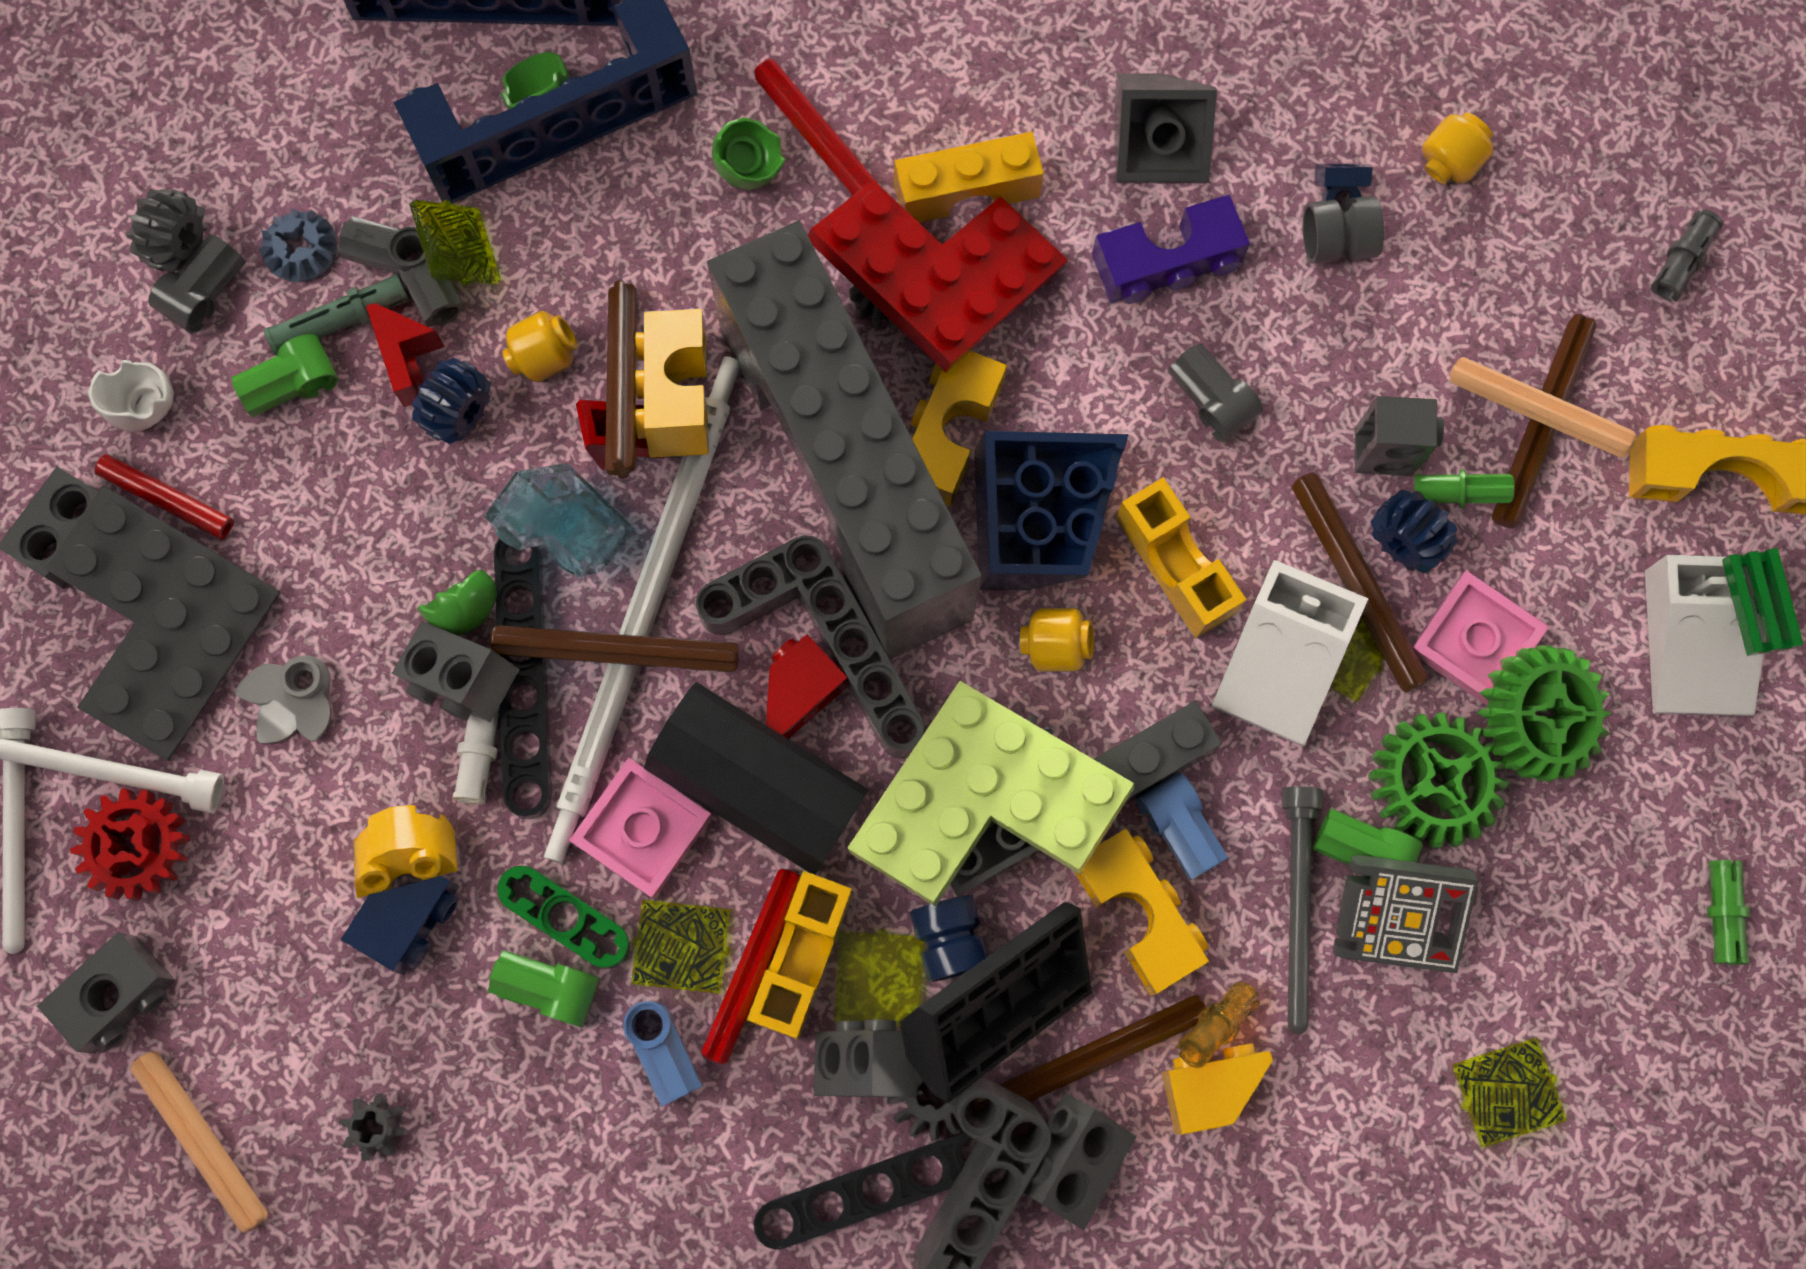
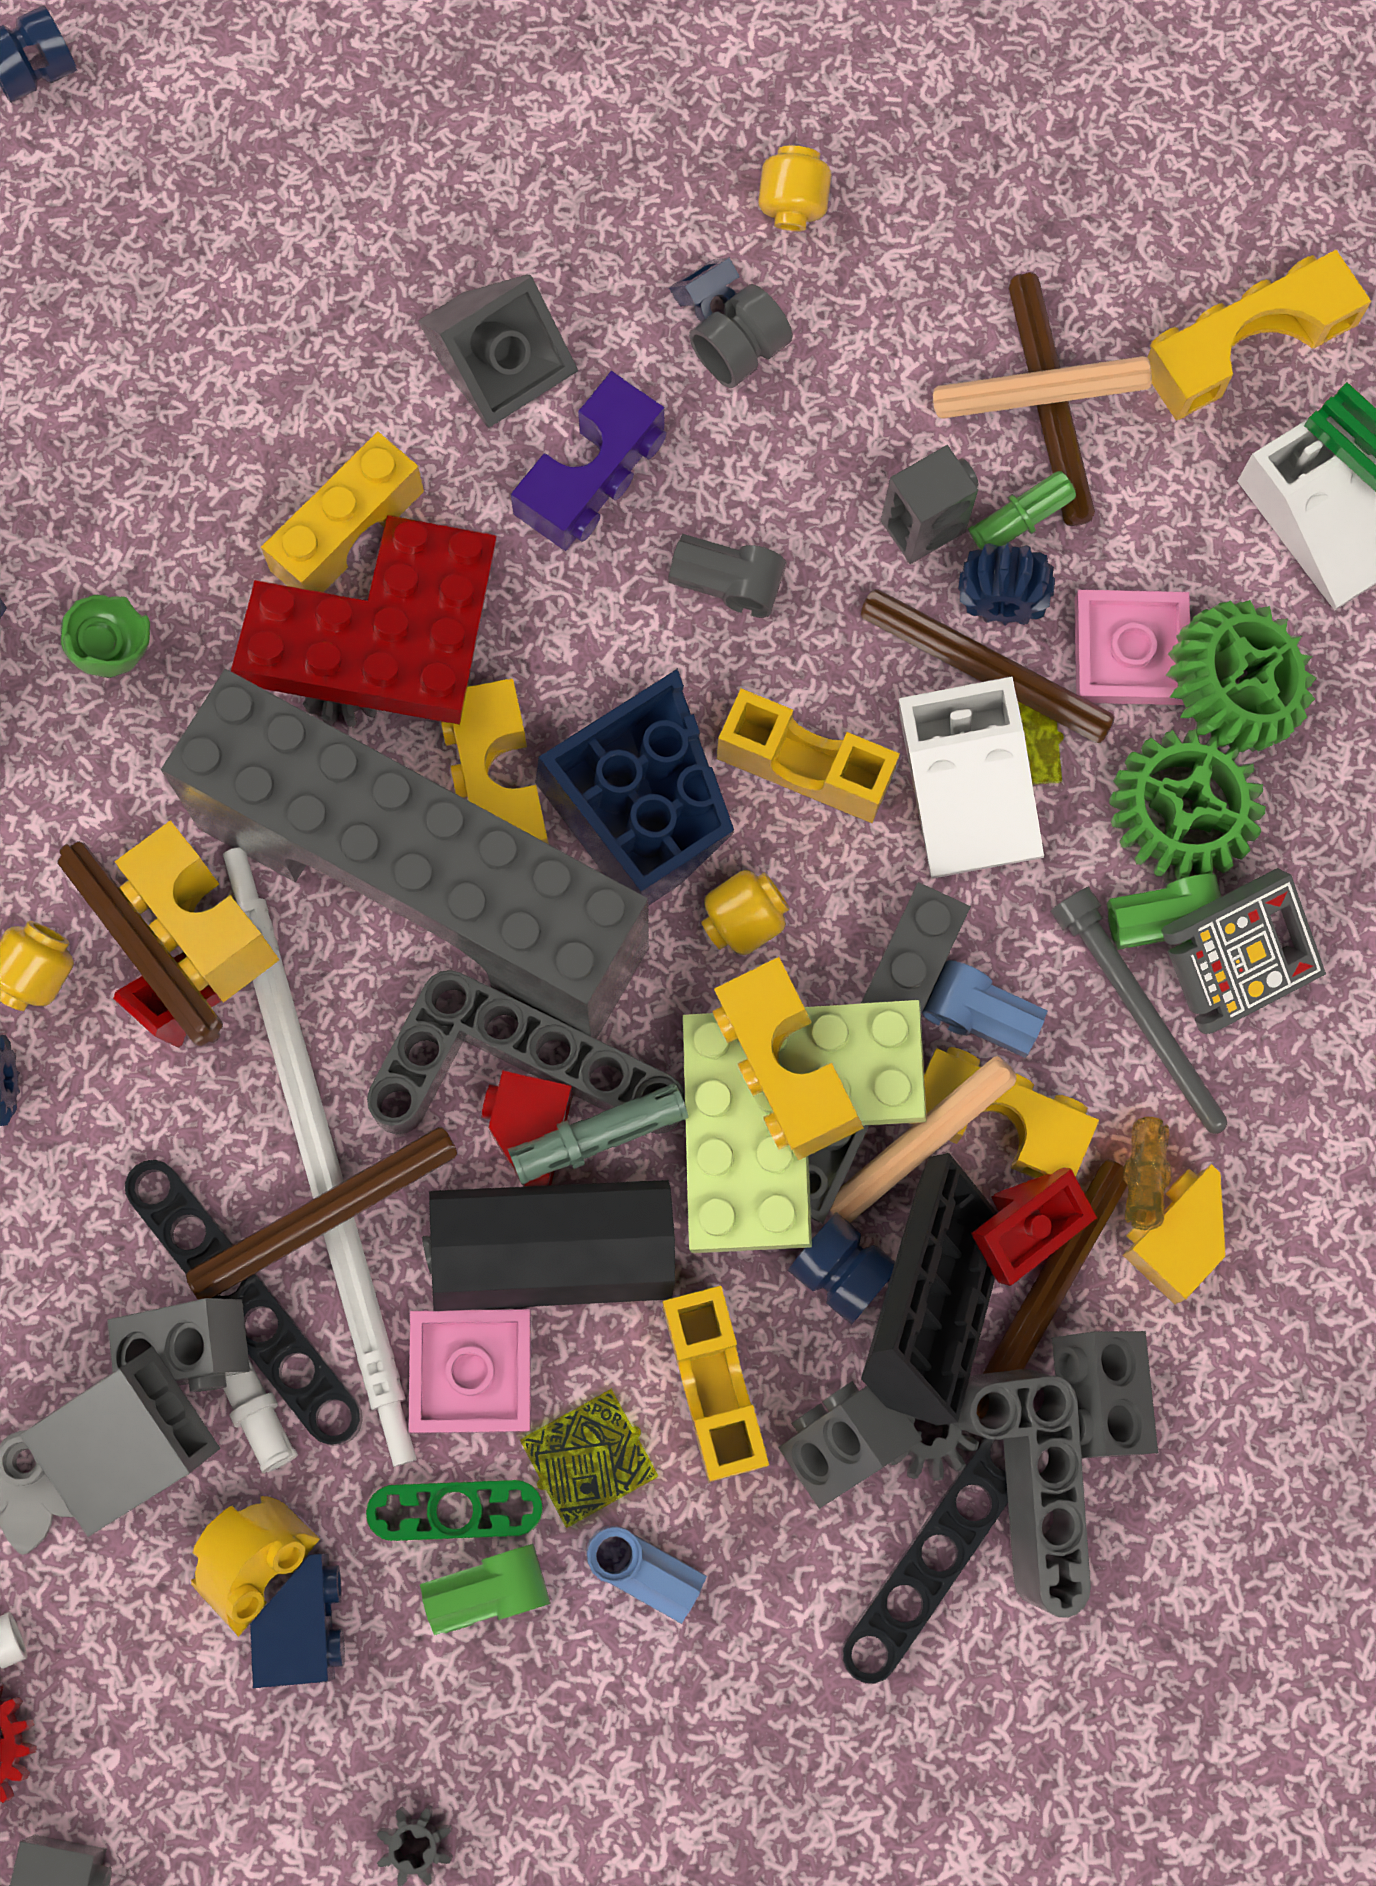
camera: 35 degrees left, 0 degrees up
bright green hair [417,569,497,636] -> none
clear light blue brick [484,463,635,578] -> none
red axle [702,868,801,1065] -> none
red axle [754,58,878,196] -> none
clear neon green piece [834,929,924,1026] -> none
dark grey pin [1651,209,1723,302] -> none
none -> brick [20,1346,221,1537]
none -> sand green pin [508,1082,689,1185]
none -> yellow arch [712,957,864,1160]
none -> light nougat axle [830,1056,1017,1223]
none -> red slope [971,1167,1097,1286]

